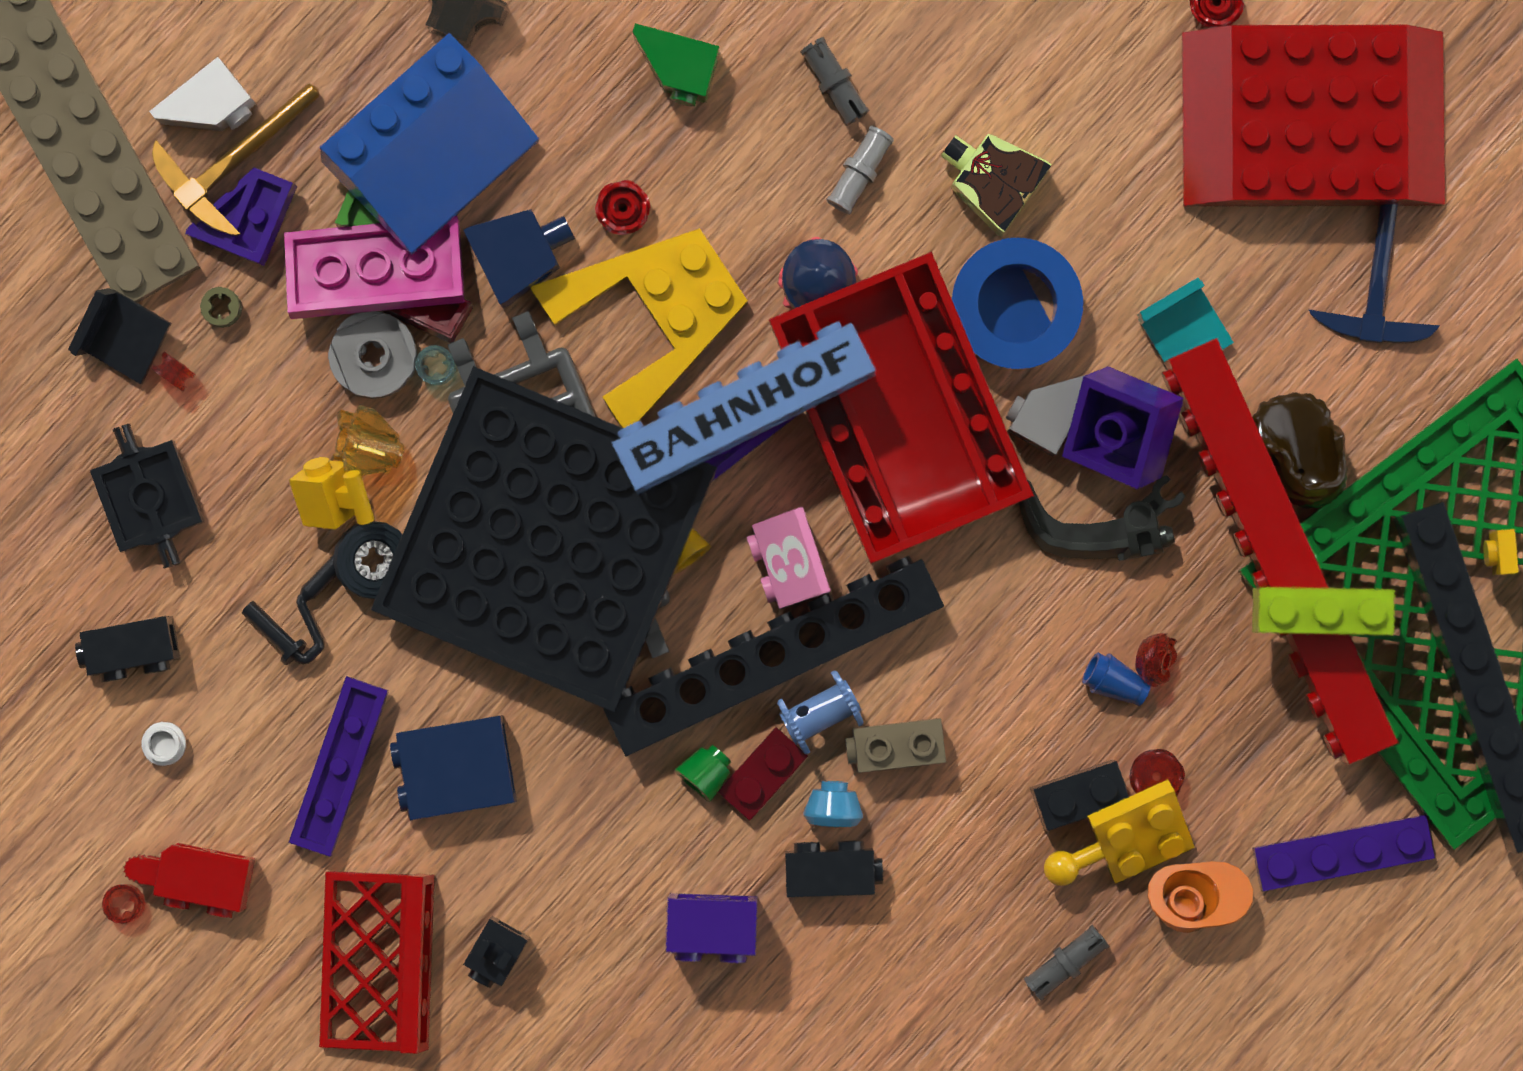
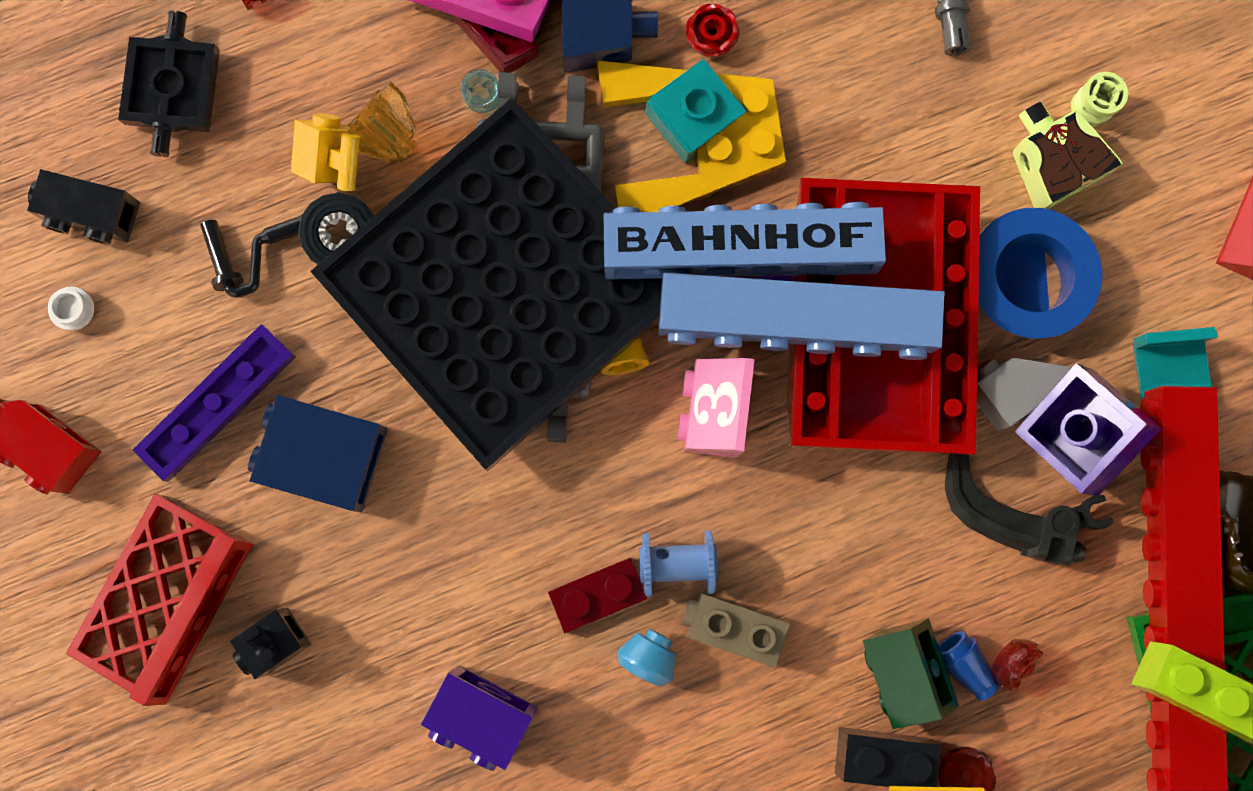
camera: 25 degrees right, 5 degrees down
light grey plate [328,311,417,399] -> none
black brick [603,555,945,757] -> none
green hat [674,745,731,802] -> none
dark blue hair [778,237,858,309] -> none
black brick [785,841,883,897] -> none
light grey pin [827,126,894,215] -> none
none -> teal piece [645,58,747,164]
none -> medium blue brick [658,273,944,360]
none -> dark green brick [862,618,959,729]
none -> yellowish green wheel [1070,72,1129,127]

